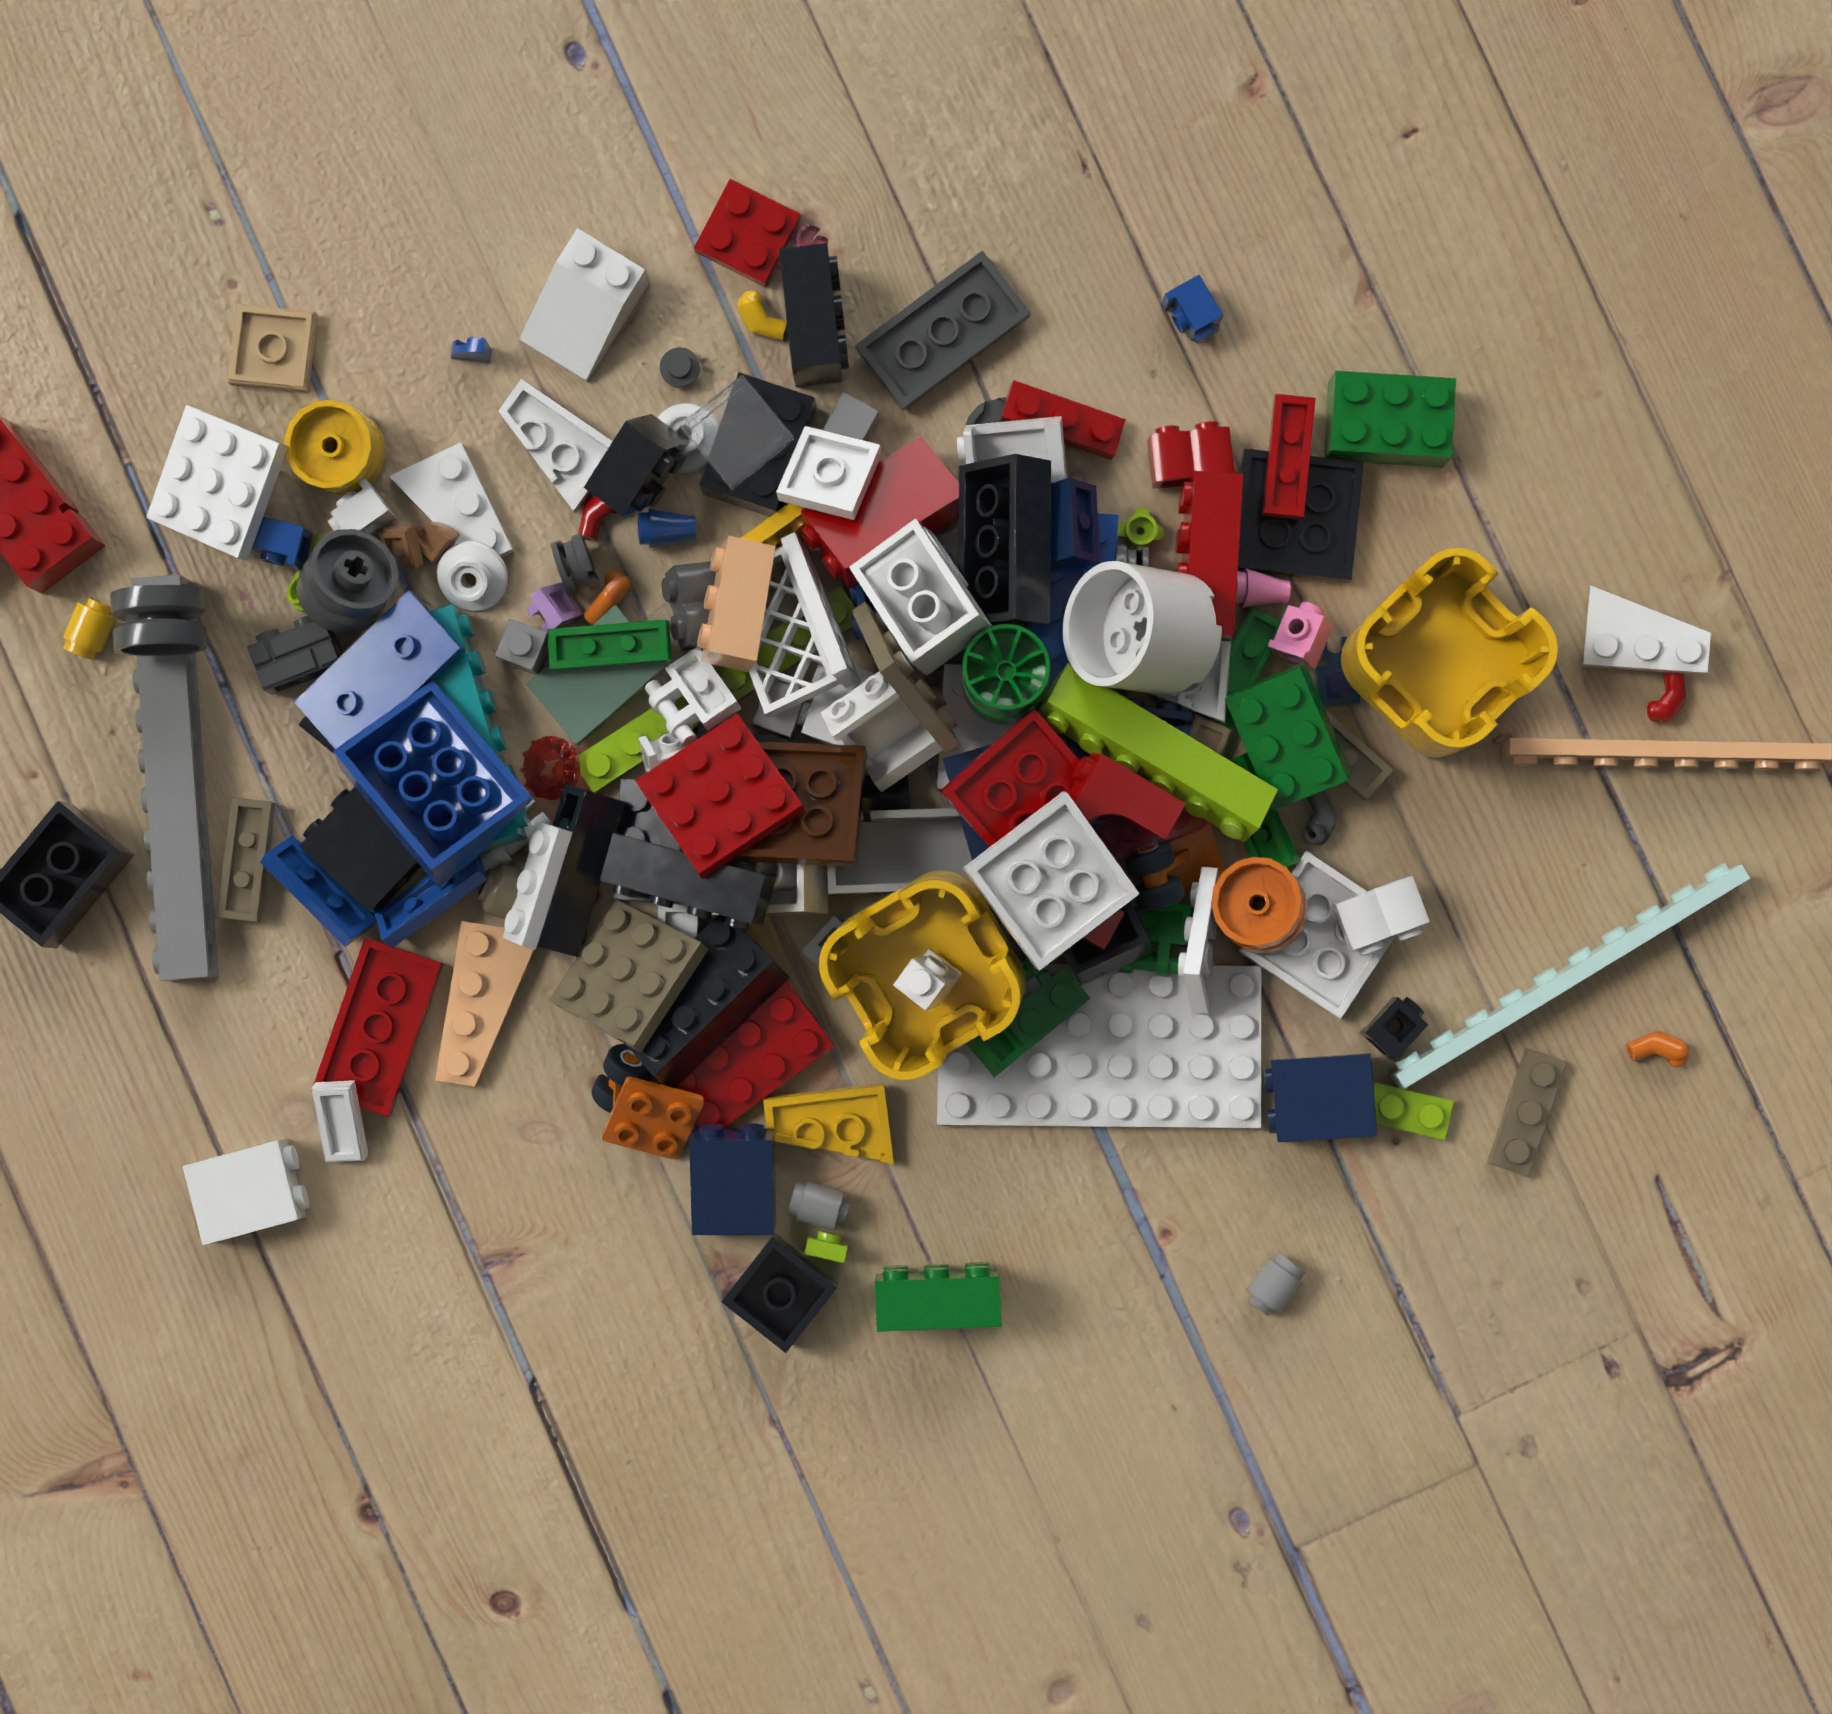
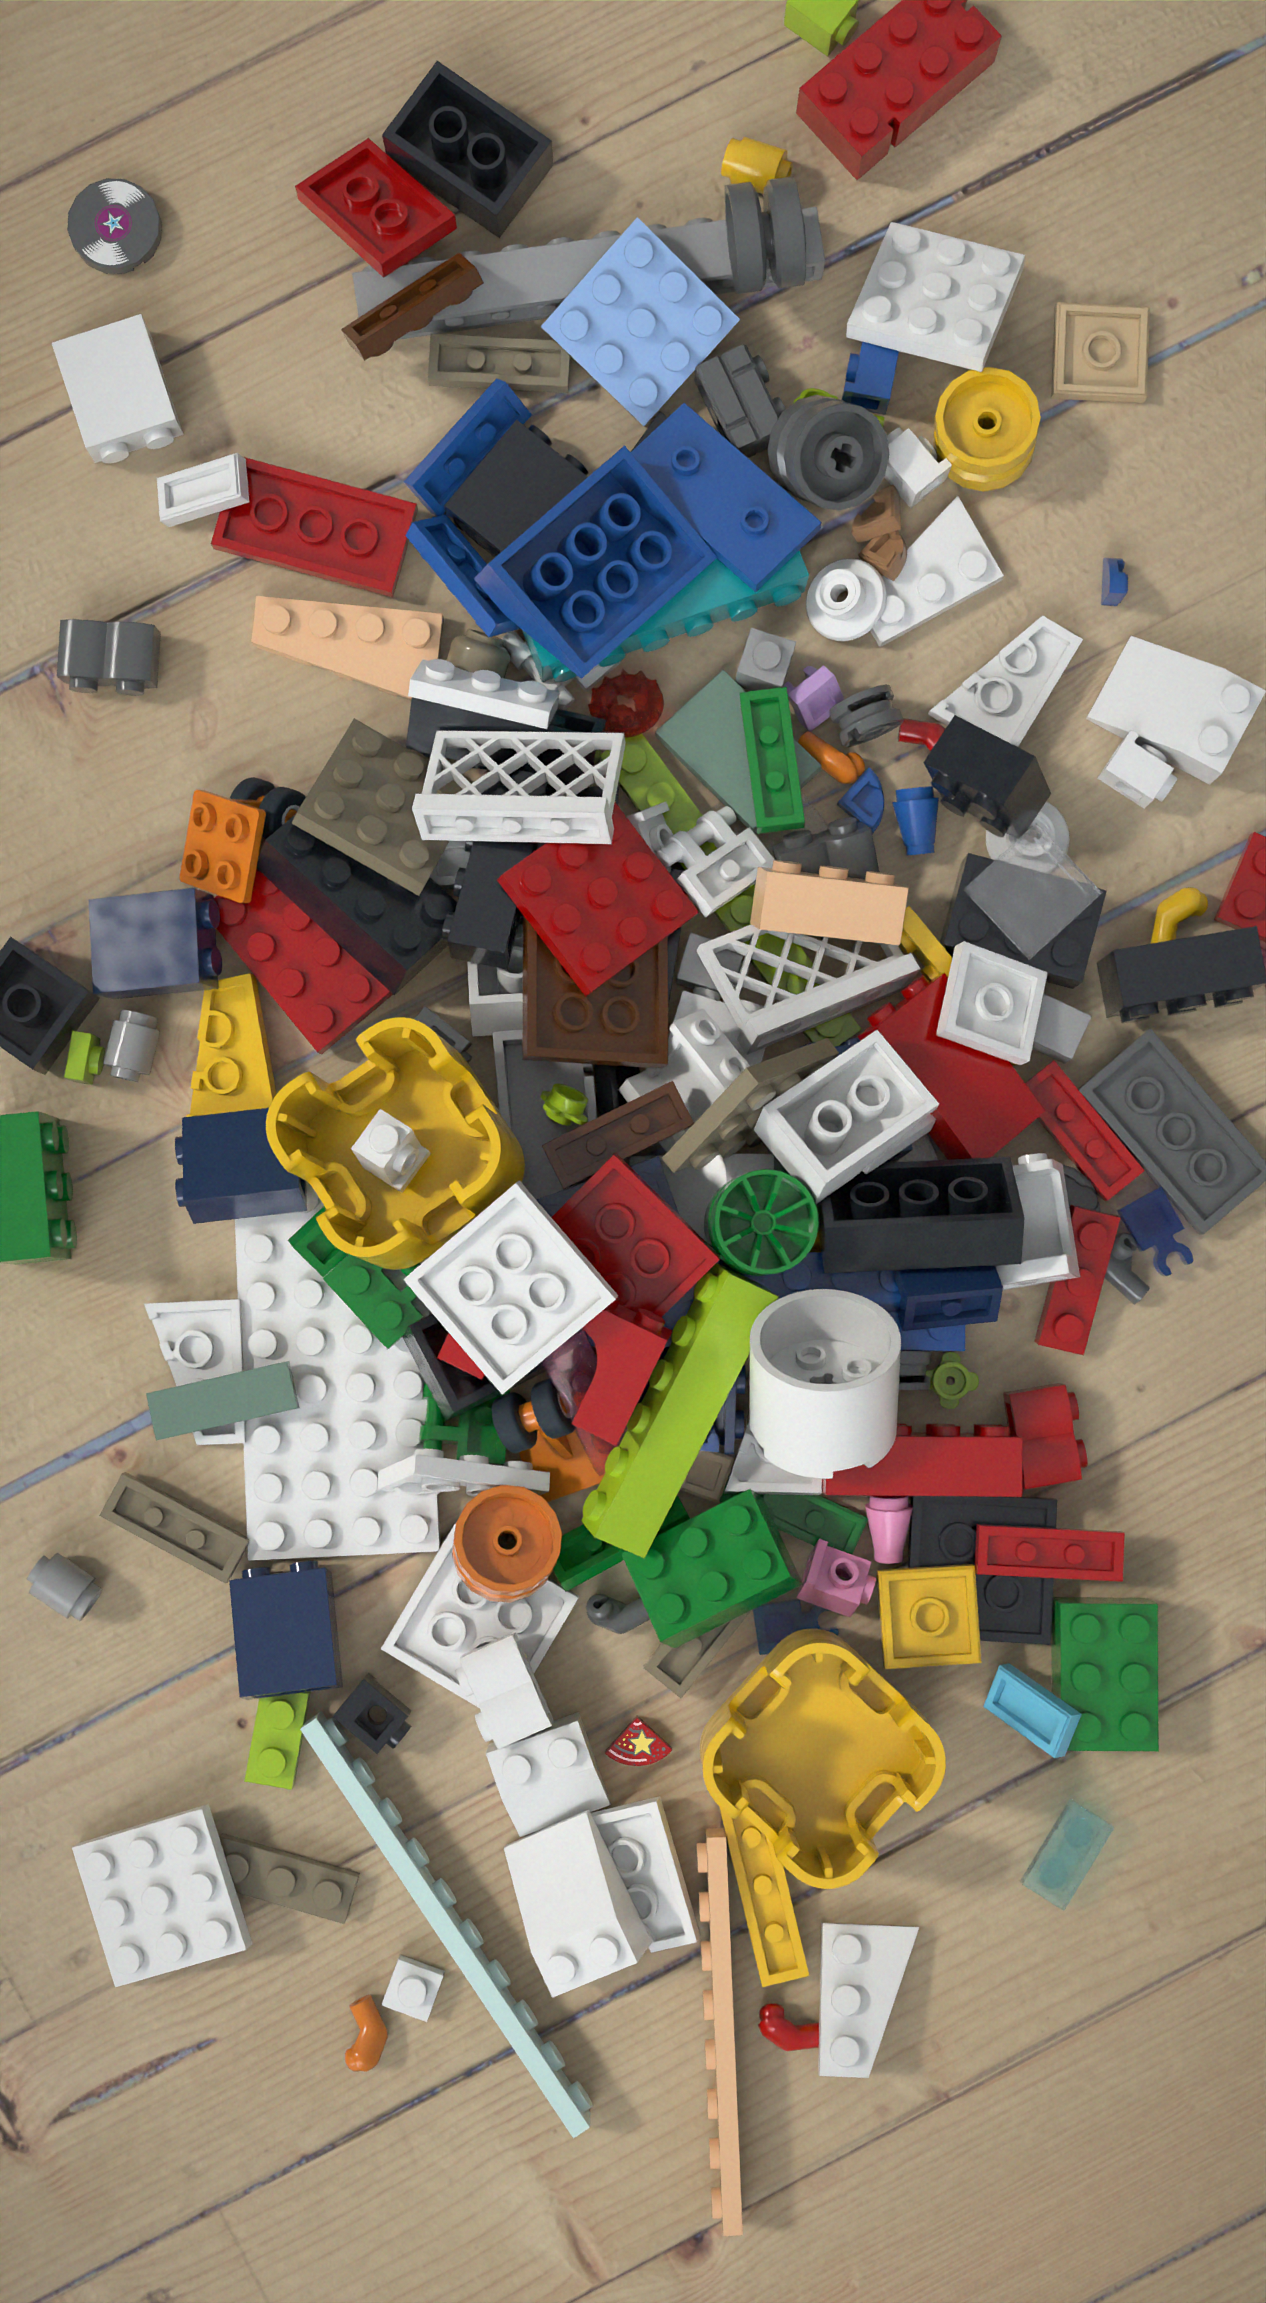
camera: 85 degrees right, 0 degrees up
dark grey plate [660,347,700,388] -> none
blue brick [1161,274,1223,344] -> none
none -> dark grey brick [57,619,161,696]
none -> dark grey tile [67,178,162,274]
none -> white plate [72,1804,252,1987]
none -> dark tan plate [99,1472,250,1583]
none -> white wing [144,1299,246,1445]
none -> sand green tile [146,1361,300,1441]
none -> dark blue brick [175,1108,307,1224]
none -> red plate [295,138,457,278]
none -> reddish brown plate [341,253,484,361]
none -> white plate [382,1955,445,2022]
none -> white fence [412,731,626,844]
none -> white slope [486,1712,611,1837]
none -> white slope [504,1810,652,1998]
none -> light blue plate [540,217,740,426]
none -> lime plate [540,1083,589,1126]
none -> reddish brown plate [542,1081,694,1190]
none -> white wing [591,1796,700,1953]
none -> red tile [605,1715,673,1766]
none -> yellow plate [719,1806,809,1987]
none -> blue tile [837,767,884,835]
none -> yellow tile [877,1564,982,1669]
none -> medium azure tile [983,1663,1082,1758]
none -> clear light blue plate [1020,1798,1114,1911]
none -> red plate [1025,1060,1145,1201]
none -> white brick [1097,730,1178,809]
none -> dark grey arm [1105,1232,1150,1305]
none -> clear blue plate [1116,1187,1193,1277]

